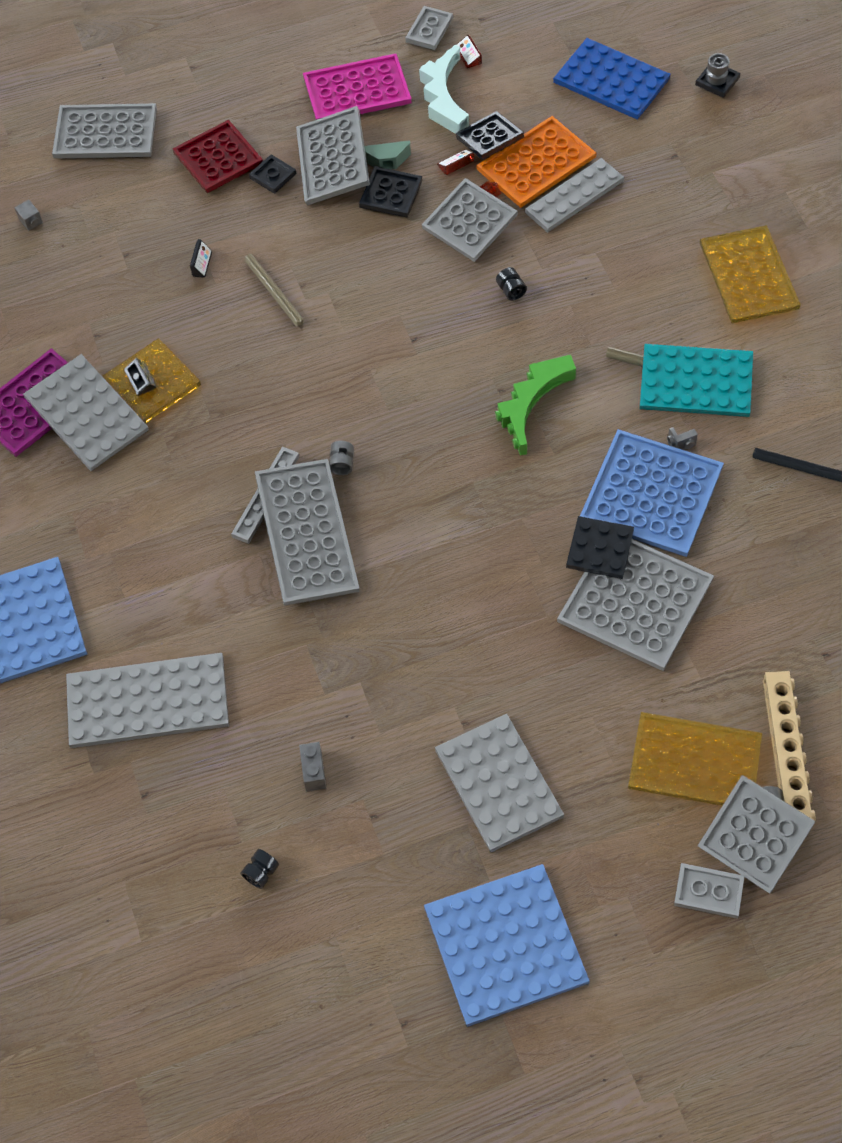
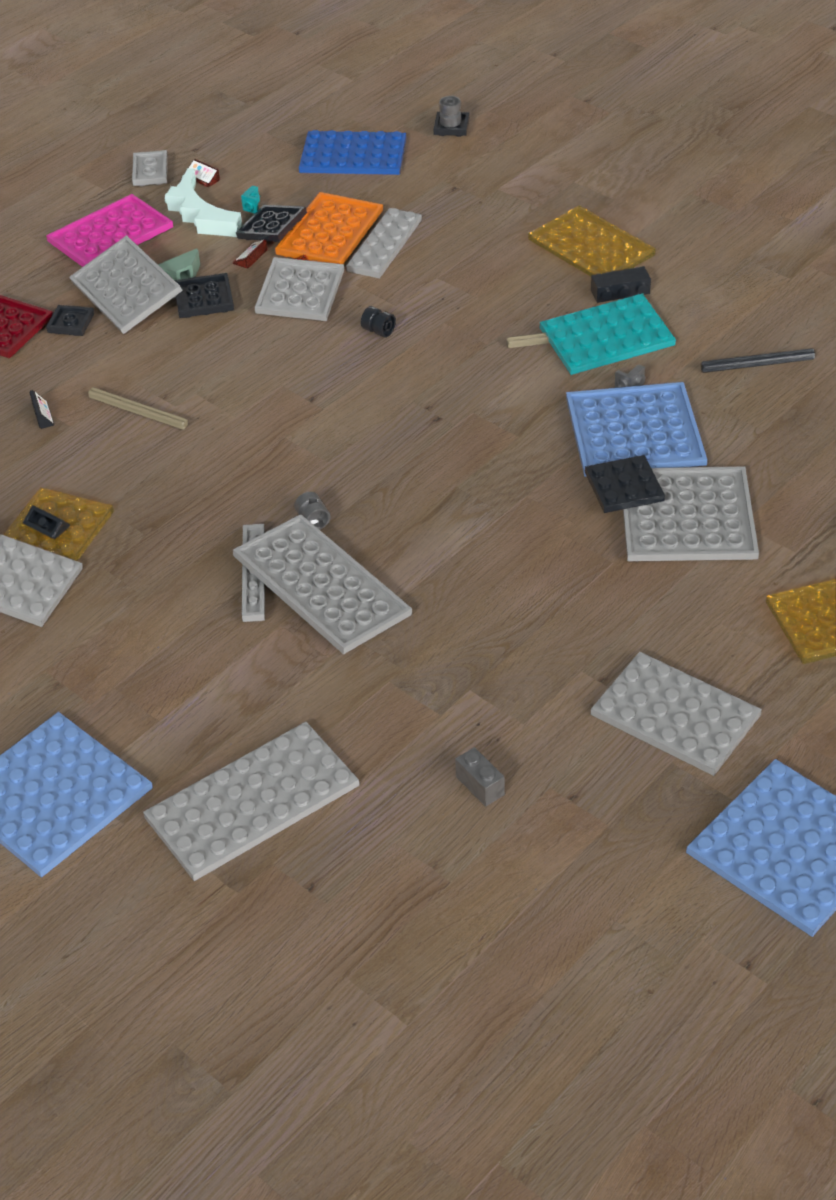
camera: 30 degrees left, 15 degrees down
black wheel [240,849,279,889] -> none
bright green arch [495,354,576,456] -> none
none -> teal bracket [241,185,260,214]
none -> black brick [591,266,651,303]

